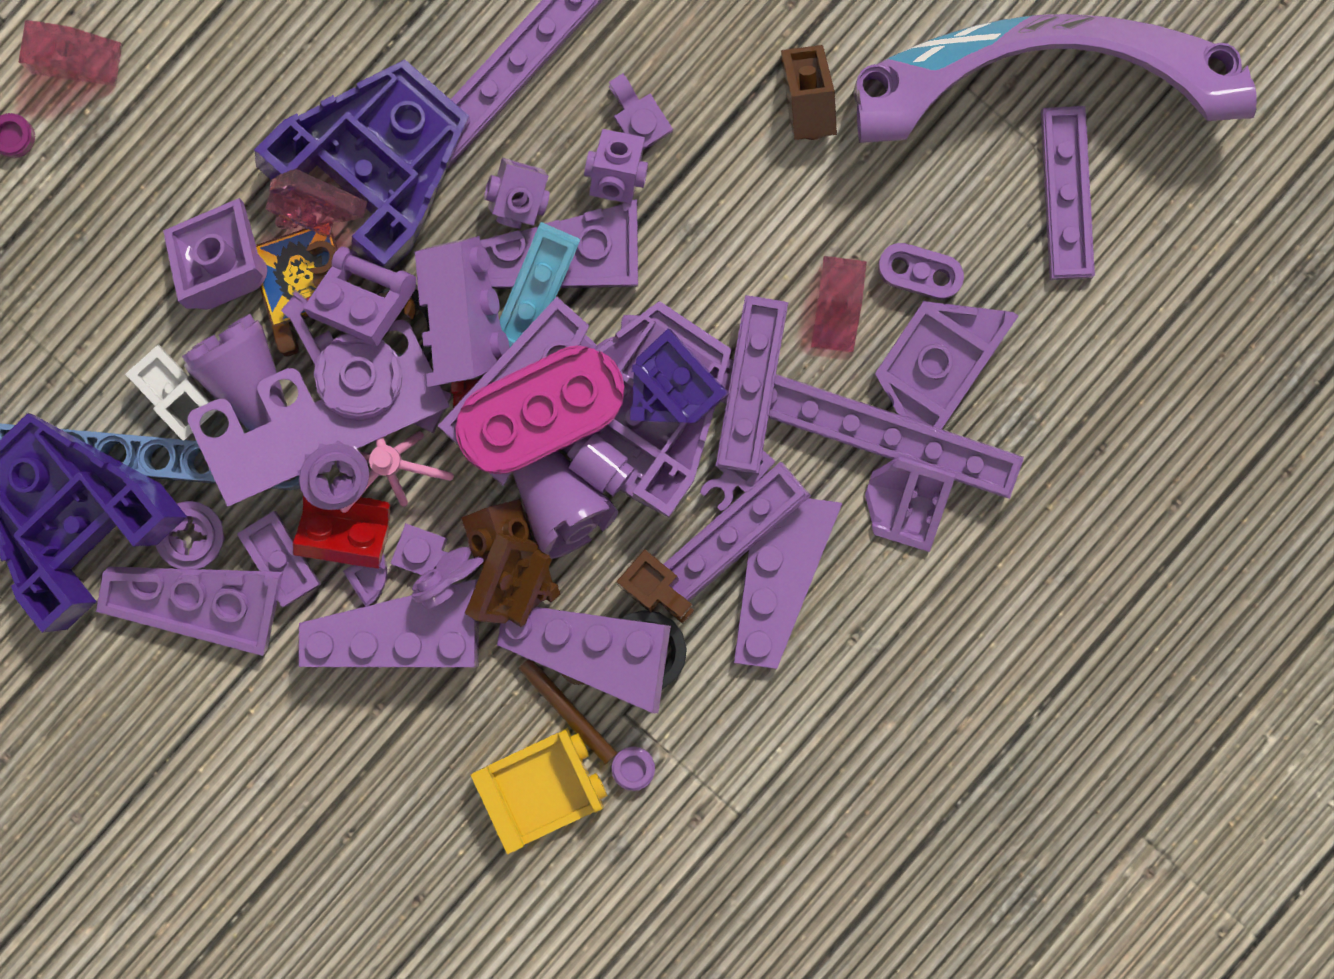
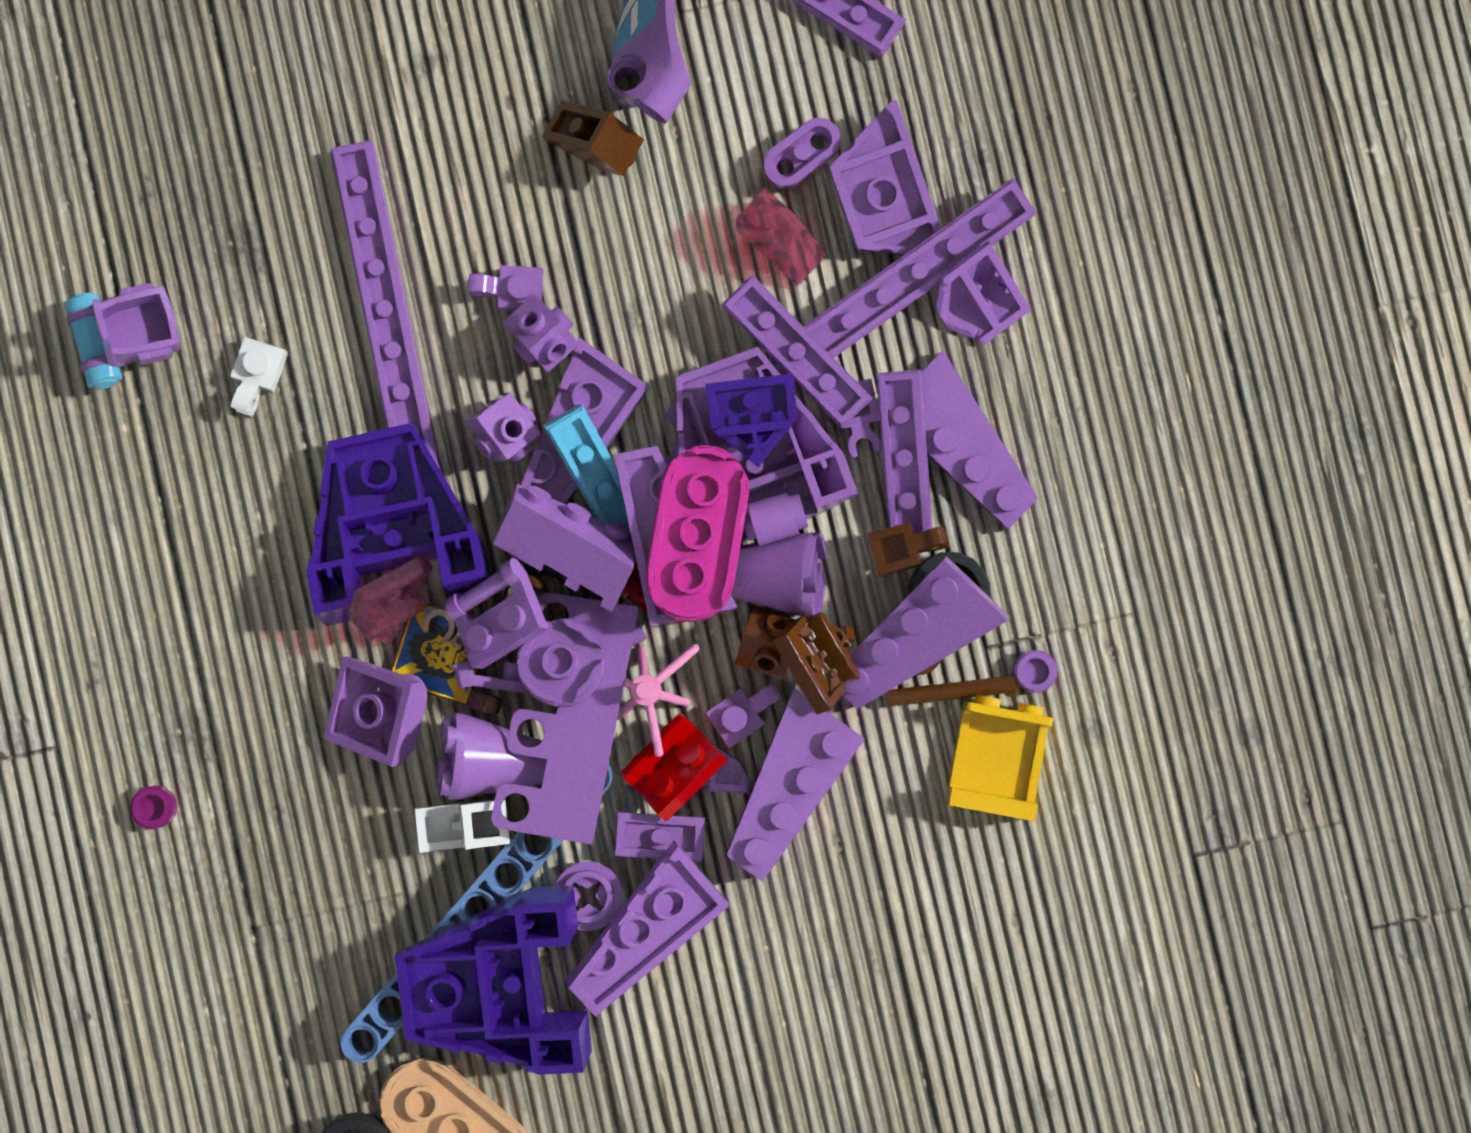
camera: 55 degrees left, 0 degrees up
clear pink slope [18,20,123,86] -> none
medium lavender gear [297,440,369,510] -> none
medium lavender plate [412,547,484,609] -> none

